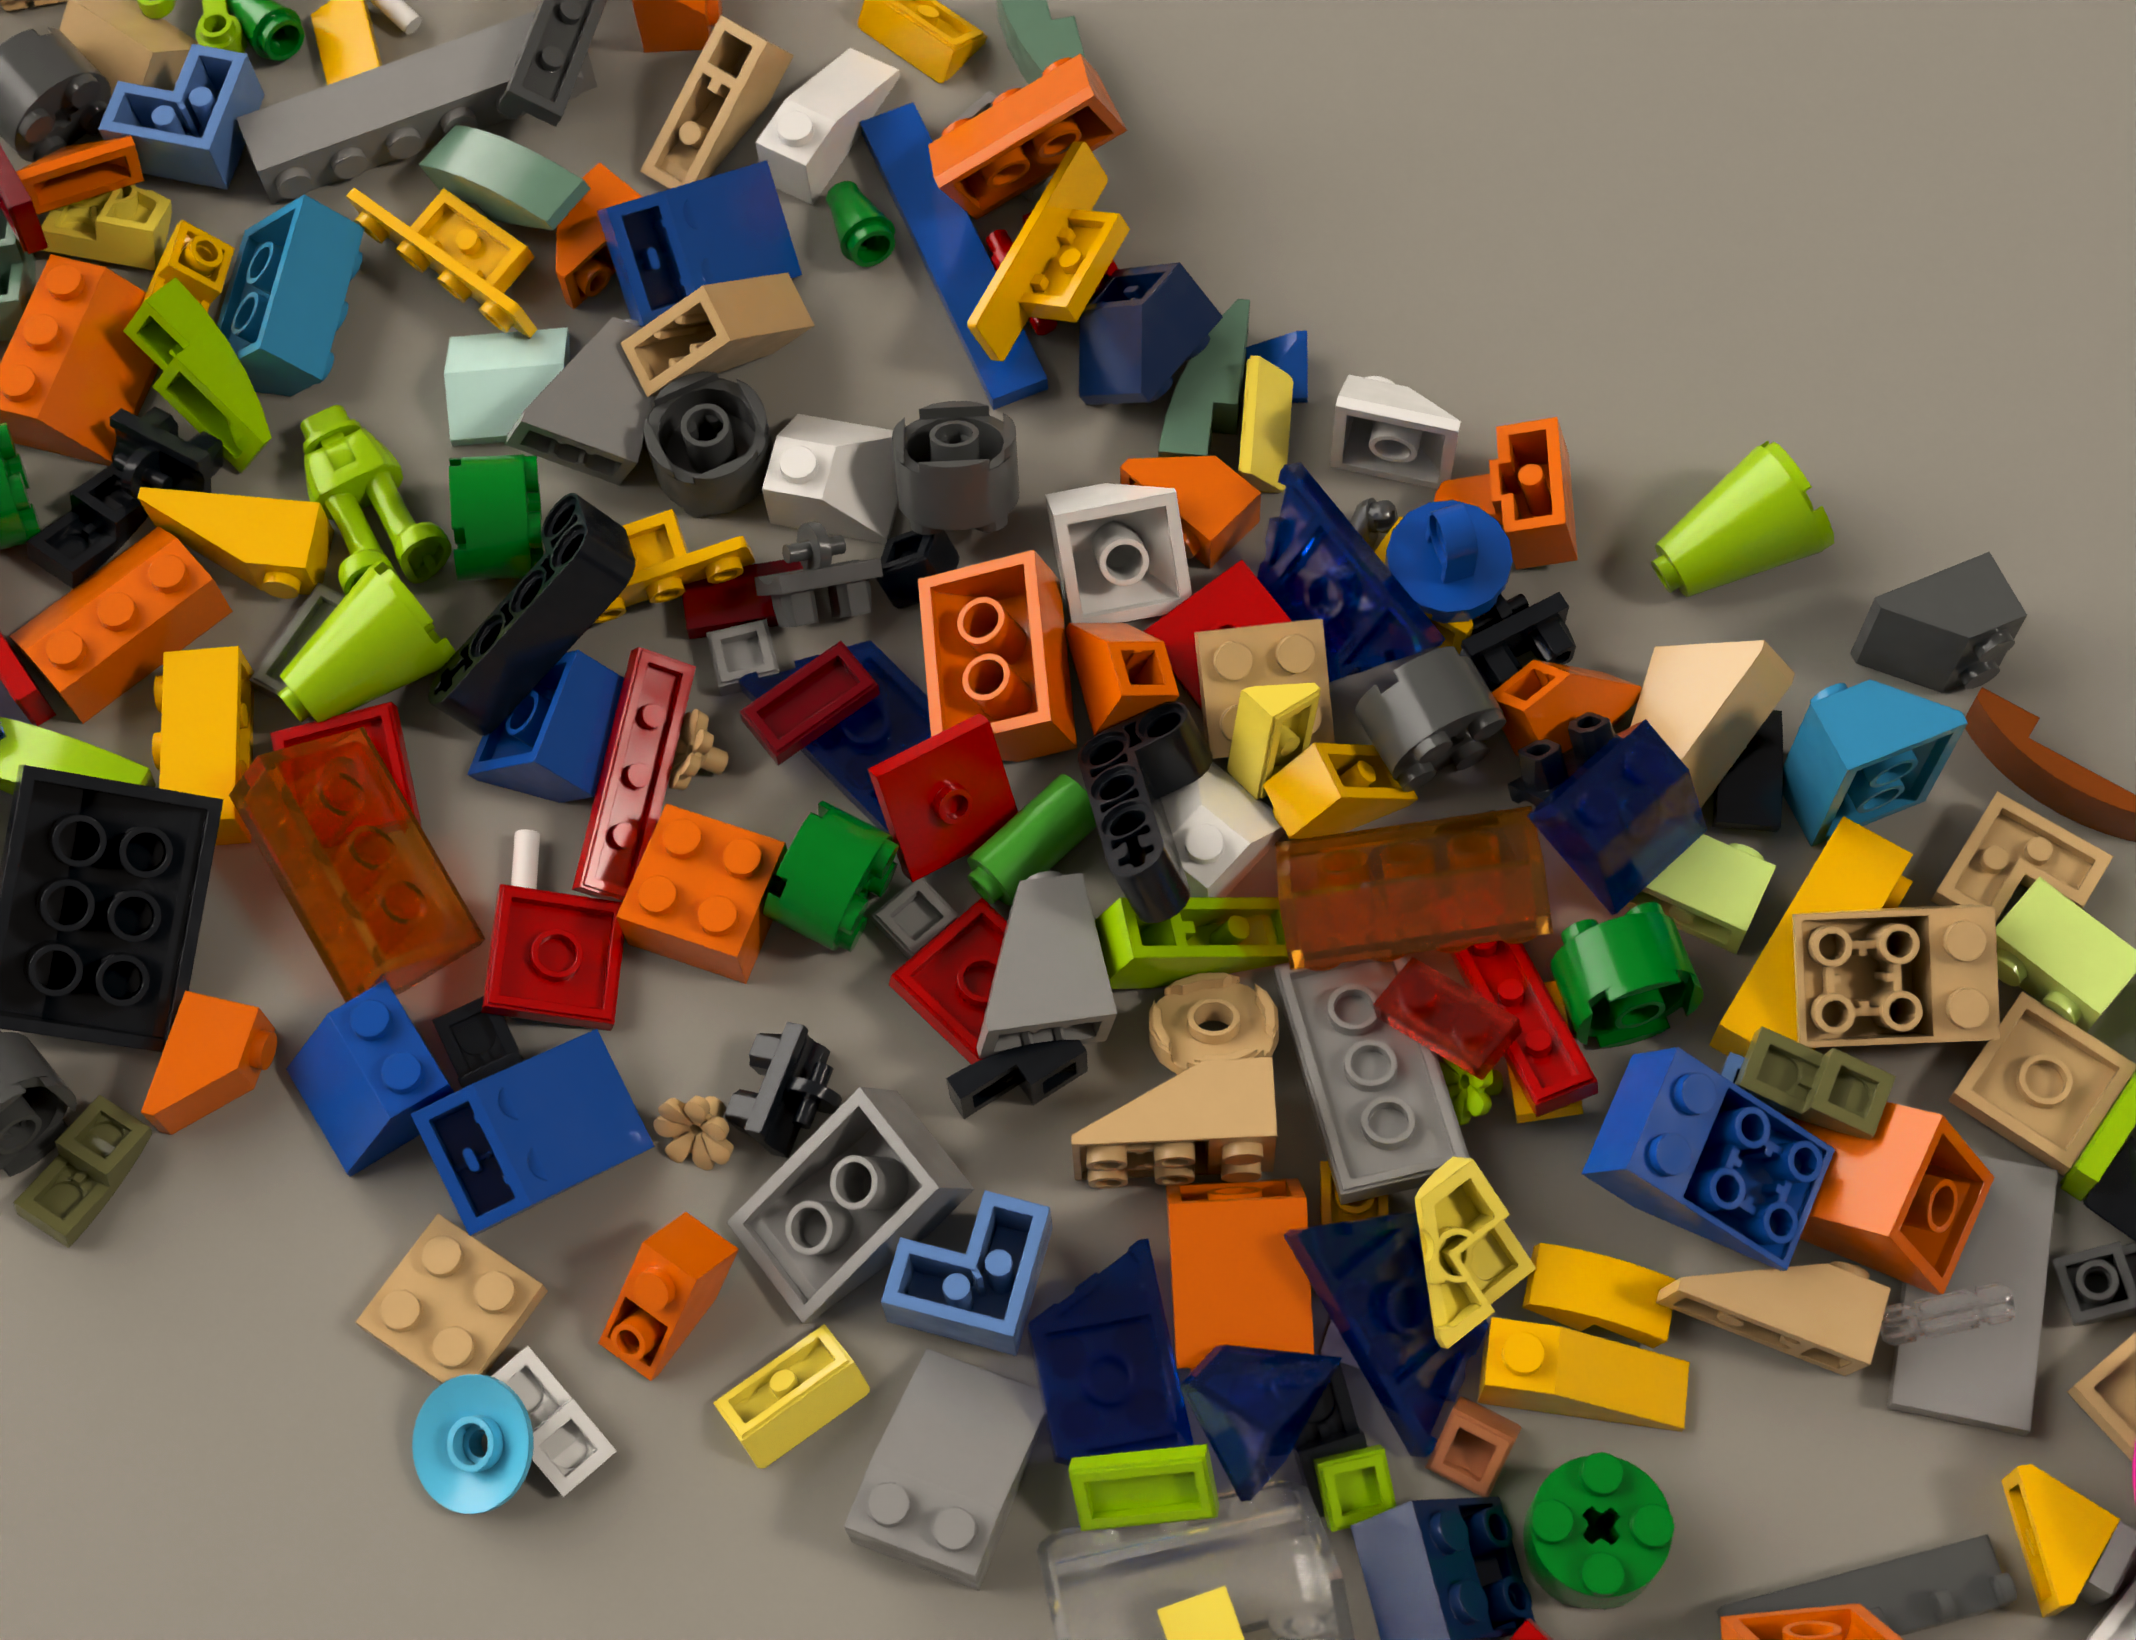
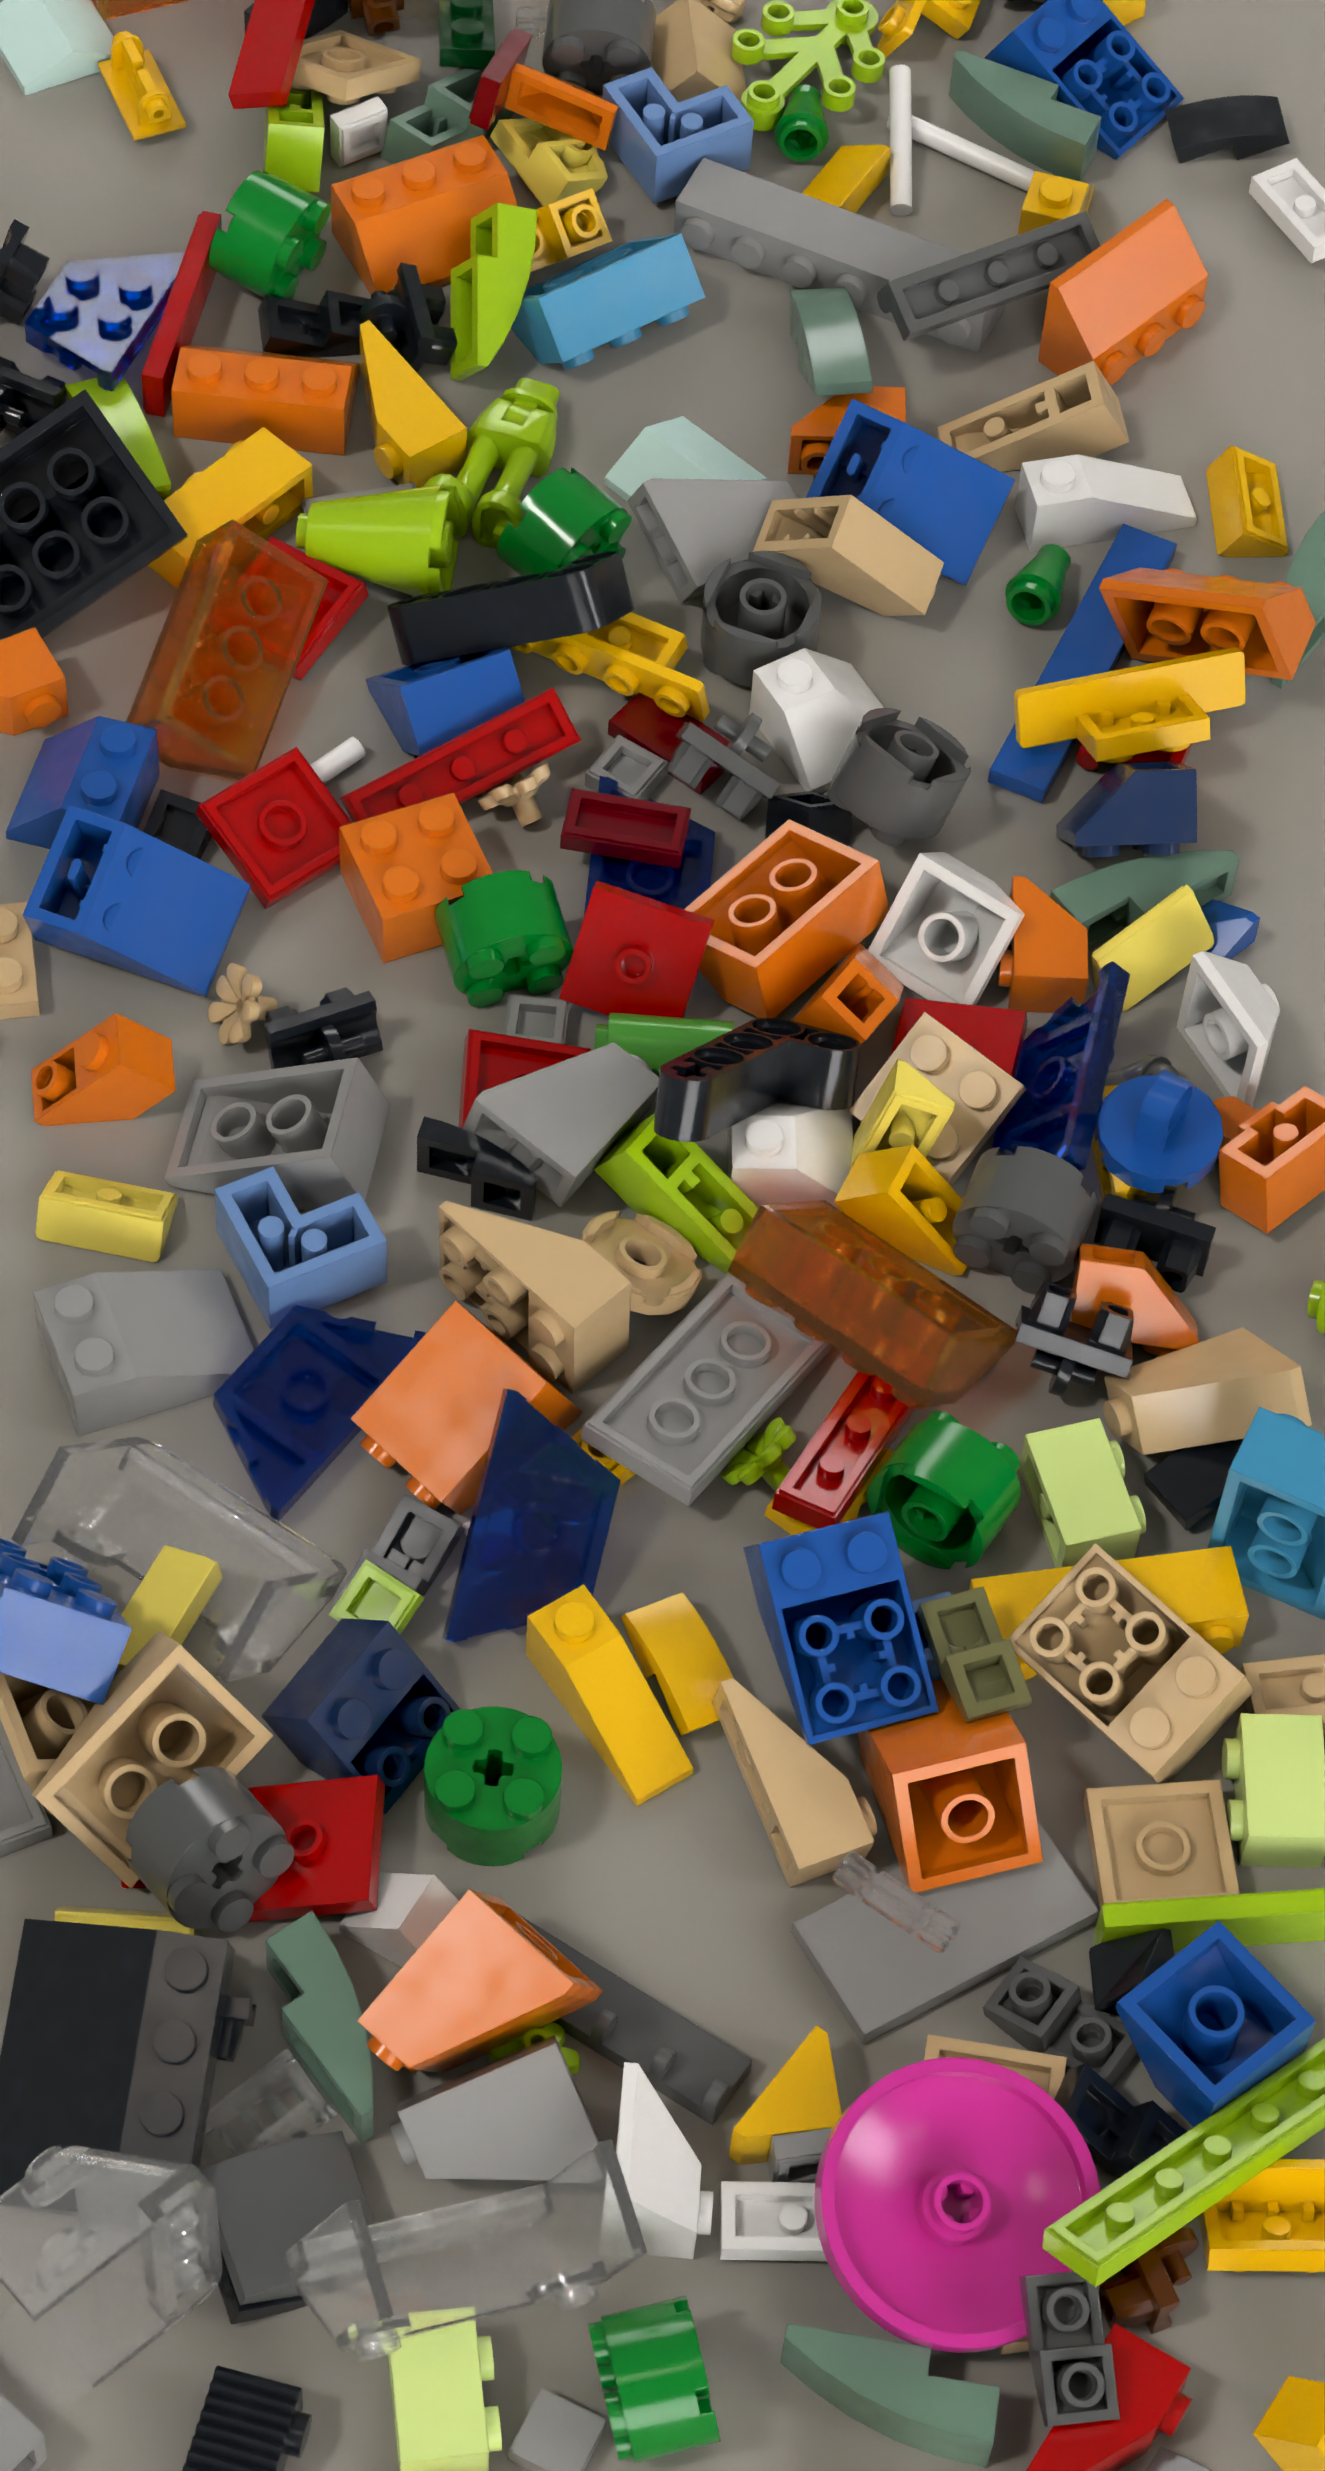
camera: 40 degrees right, 10 degrees down
yellow bracket [346,187,538,339] -> none
lime tile [1068,1444,1220,1531] -> none
clear blue slope [1179,1345,1342,1502] -> none
clear red plate [1373,957,1522,1081] -> none
light yellow slope [1414,1157,1537,1349] -> none
nougat slope [1425,1396,1521,1497] -> none
clear blue slope [1527,719,1707,915] -> none

